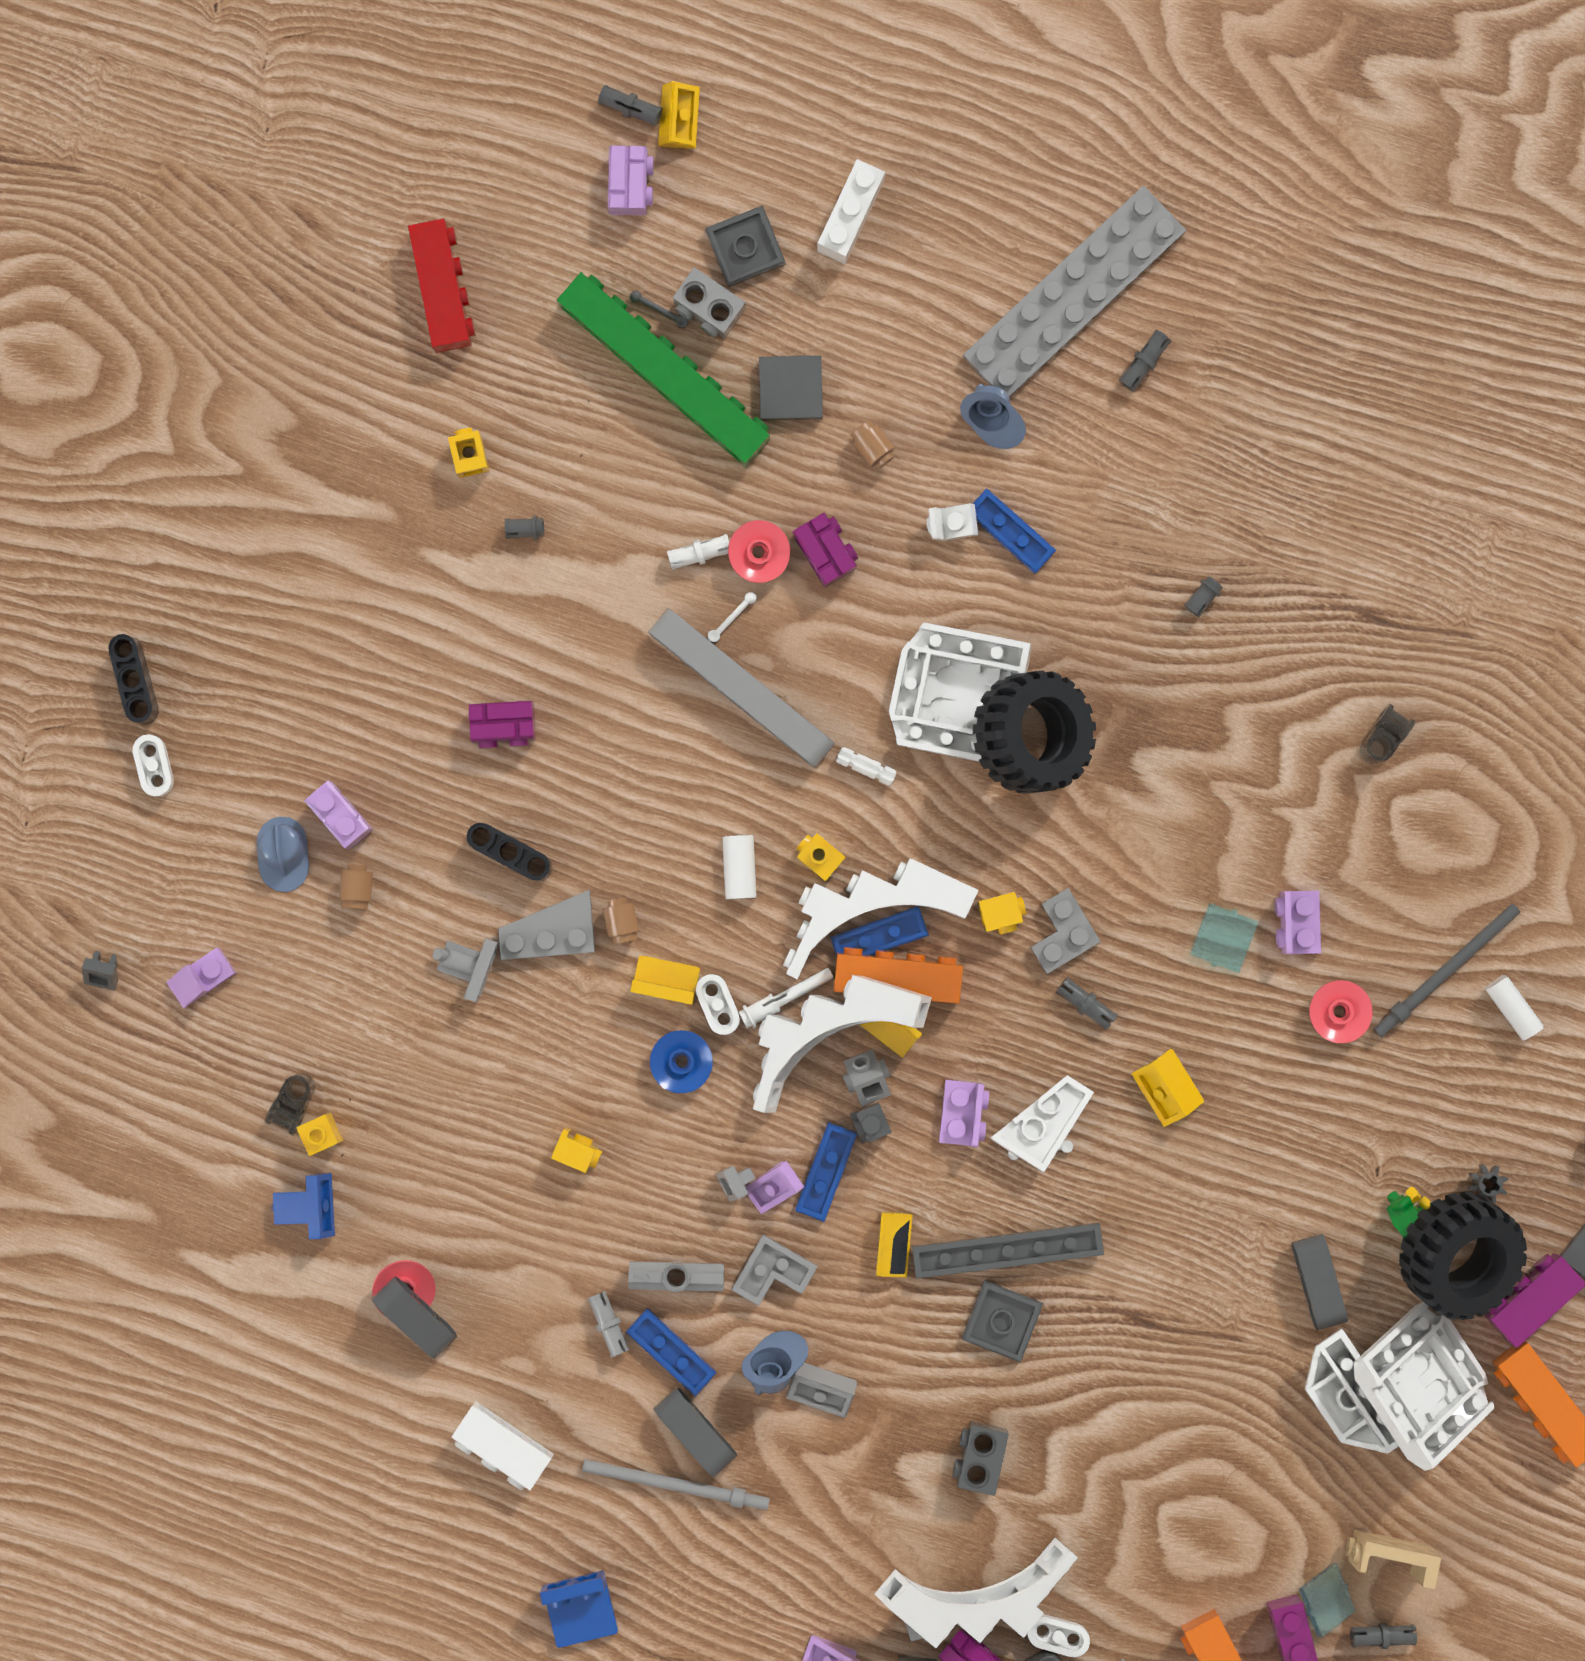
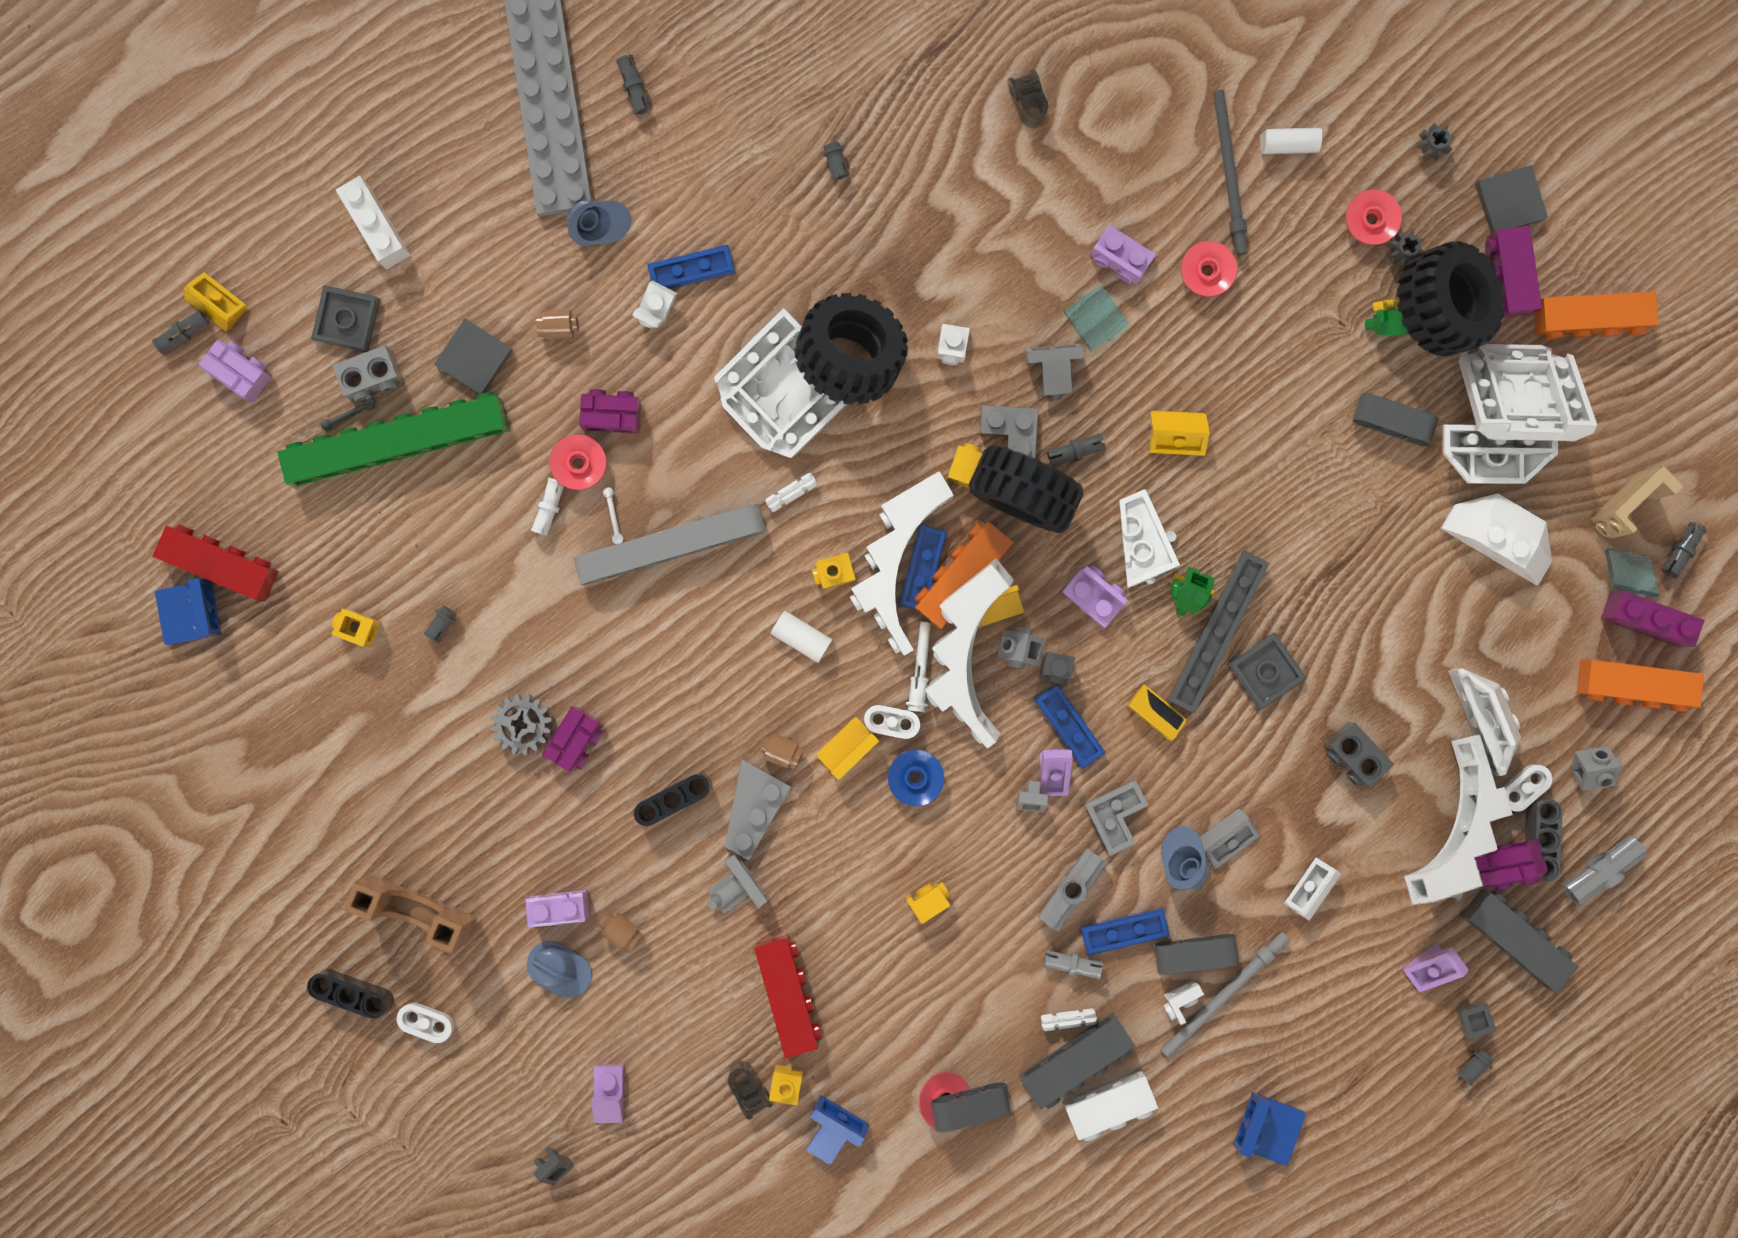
camera: 60 degrees left, 0 degrees up
none -> blue bracket [155,578,222,645]
none -> medium nougat arch [343,875,478,954]
none -> light grey gear [490,694,553,755]
none -> red brick [754,934,822,1058]
none -> white bracket [936,324,970,366]
none -> black tyre [969,445,1083,533]
none -> dark grey brick [1019,1012,1136,1110]
none -> light grey piece [1024,343,1084,400]
none -> white axle [1041,1008,1097,1031]
none -> white bracket [1163,980,1204,1025]
none -> green piece [1171,567,1215,616]
none -> white brick [1284,858,1342,921]
none -> coral dish [1345,189,1402,245]
none -> white wedge [1440,493,1552,585]
none -> white wedge [1448,669,1521,776]

